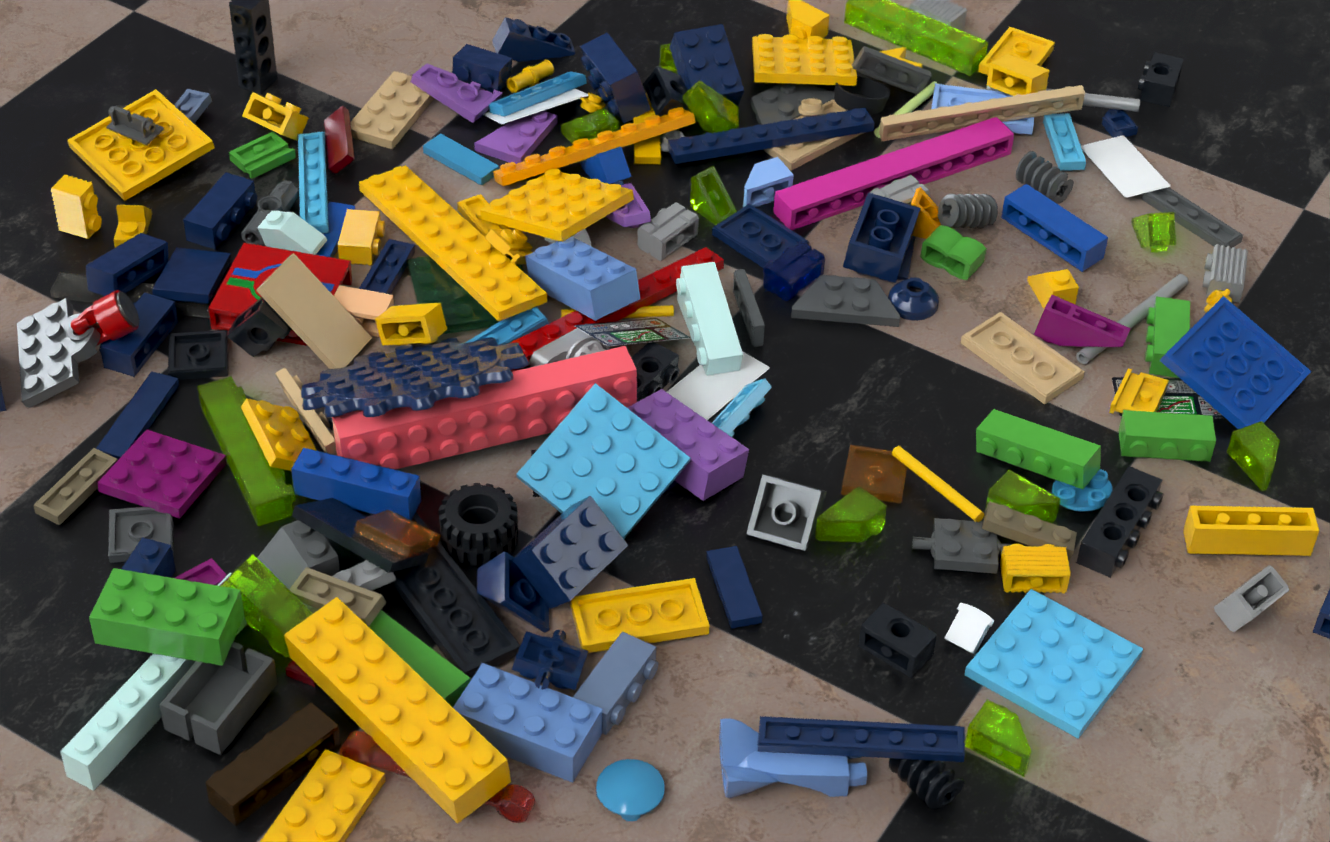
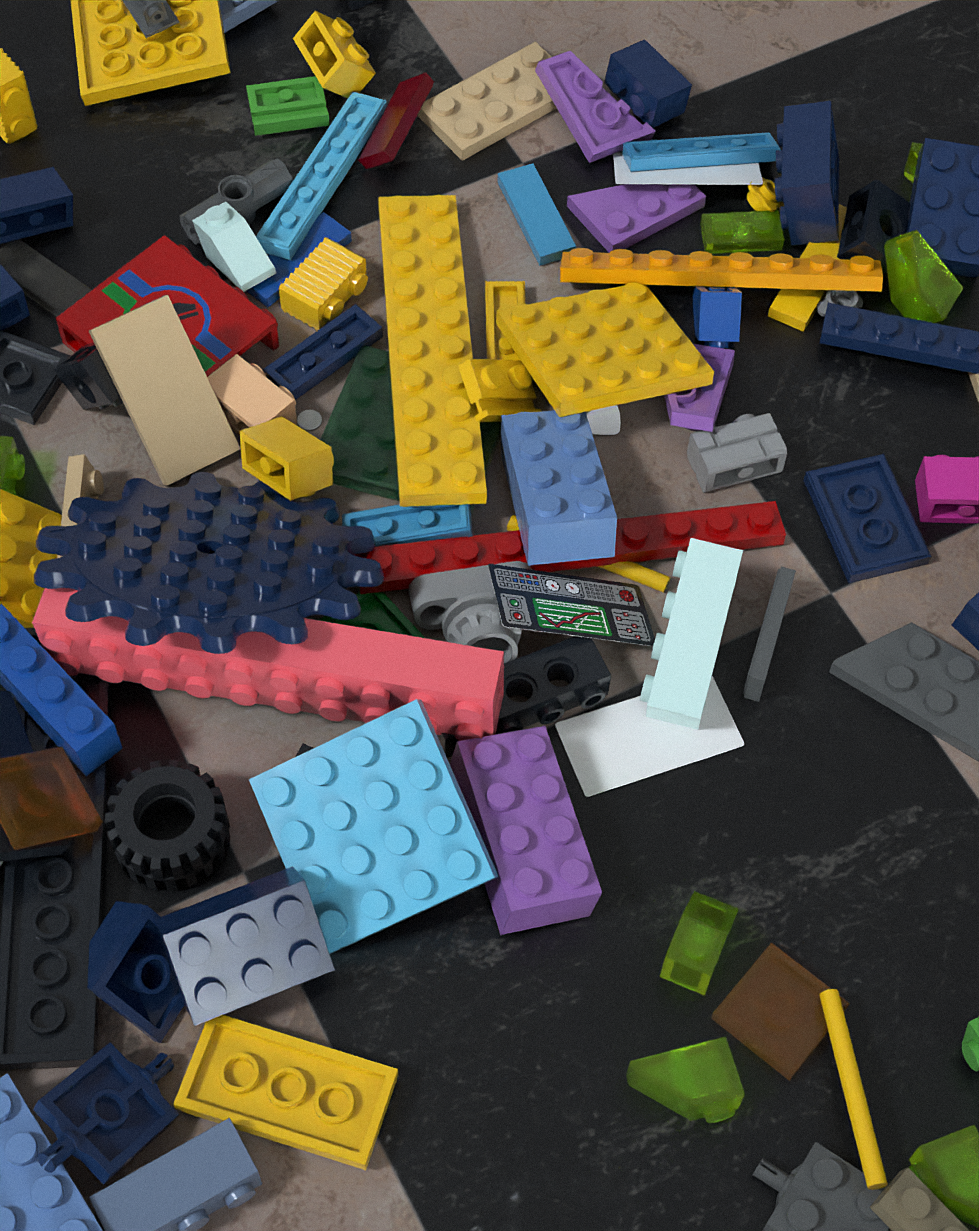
camera: 30 degrees right, 15 degrees up
yellow slope [114,205,152,248] -> none
dark blue tile [152,248,231,304] -> none
dark blue brick [183,172,257,249] -> none
dark blue slope [492,17,575,62] -> none
yellow pin [506,60,554,93] -> none
clear neon green slope [690,165,737,225] -> none
dark blue tile [706,546,763,628] -> none
medium azure plate [712,378,772,437] -> none
light blue slope [743,157,794,207] -> none
slope [746,475,827,551] -> none
clear blue brick [763,241,825,302] -> none
none -> clear neon green slope [660,891,739,995]

